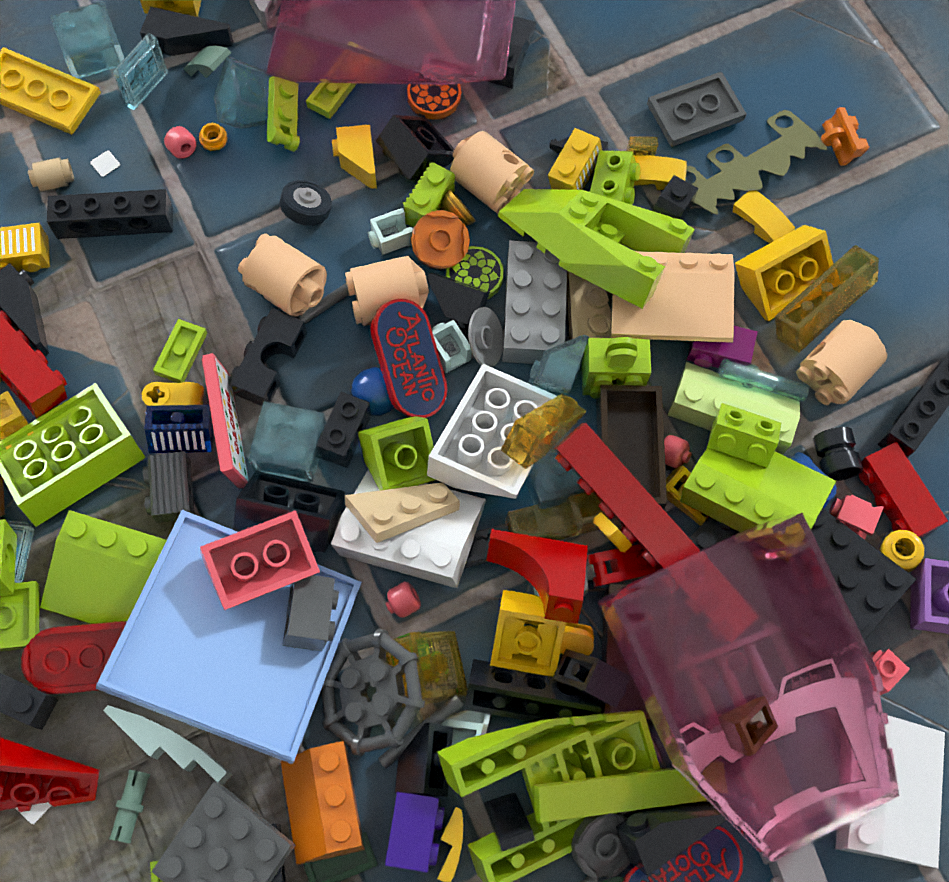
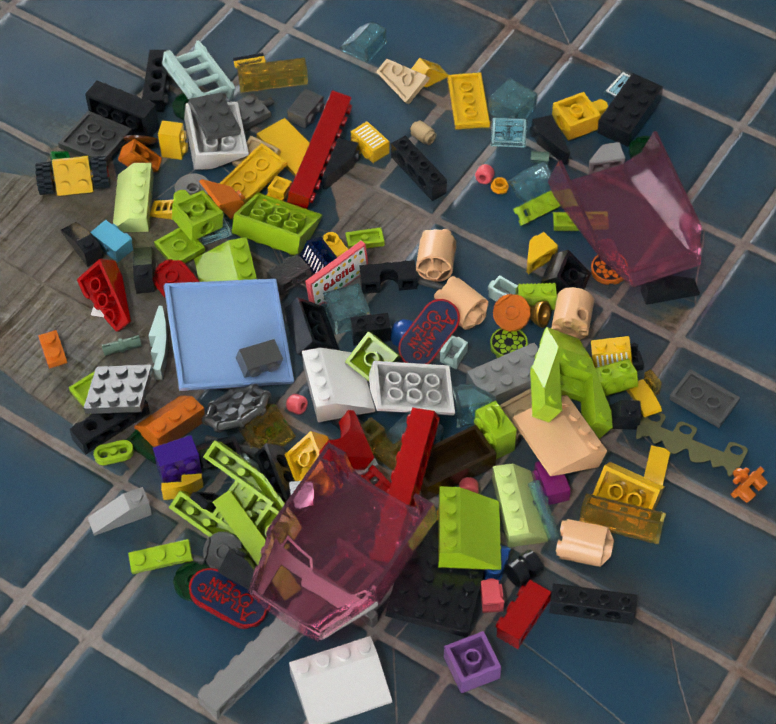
camera: 65 degrees right, 15 degrees down
white sticker [90,151,120,176] -> none
coral slope [200,510,320,611] -> none
black wheel [279,180,332,226] -> none
tan wing [345,482,460,543] -> none
black slope [427,273,490,329] -> none
light grey dish [468,307,503,367] -> none
clear yellow slope [501,394,586,469] -> none
yellow tile [593,512,632,552] -> none
lime brick [707,403,782,468] -> none
reddish brown slope [718,696,778,756] -> none
coral window [851,649,910,697] -> none
yellow head [879,530,924,573] -> none

